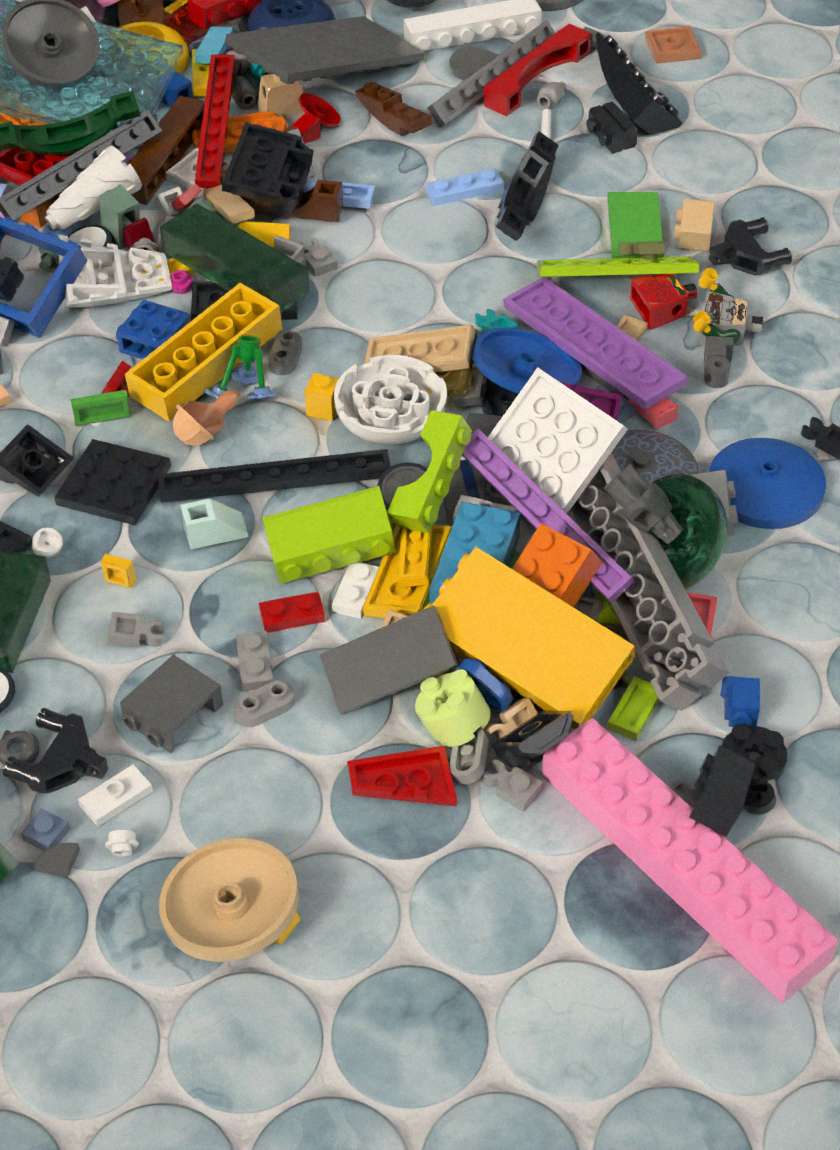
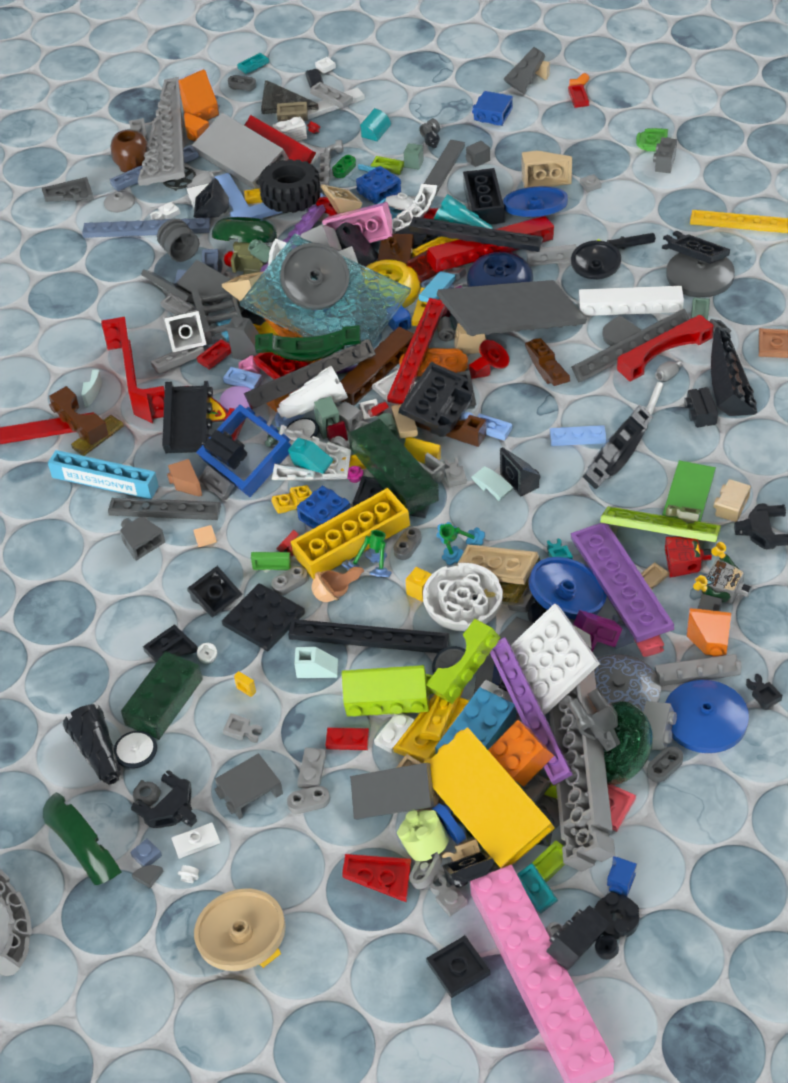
camera: 20 degrees right, 0 degrees up
none -> yellow slope [271,485,312,514]
none -> light grey plate [272,566,308,595]
none -> teal slope [288,438,333,474]
none -> light grey brick [337,401,362,433]
none -> black plate [426,935,491,998]
none -> plant [436,522,485,565]
none -> light aqua slope [471,466,513,501]
none -> black slope [500,447,540,497]
none -> teal plate [517,863,559,914]
none -> dark grey plate [647,746,683,782]
none -> light grey hinge [655,654,742,686]
none -> orange slope [687,608,731,657]
none -> sand green tile [691,298,710,320]

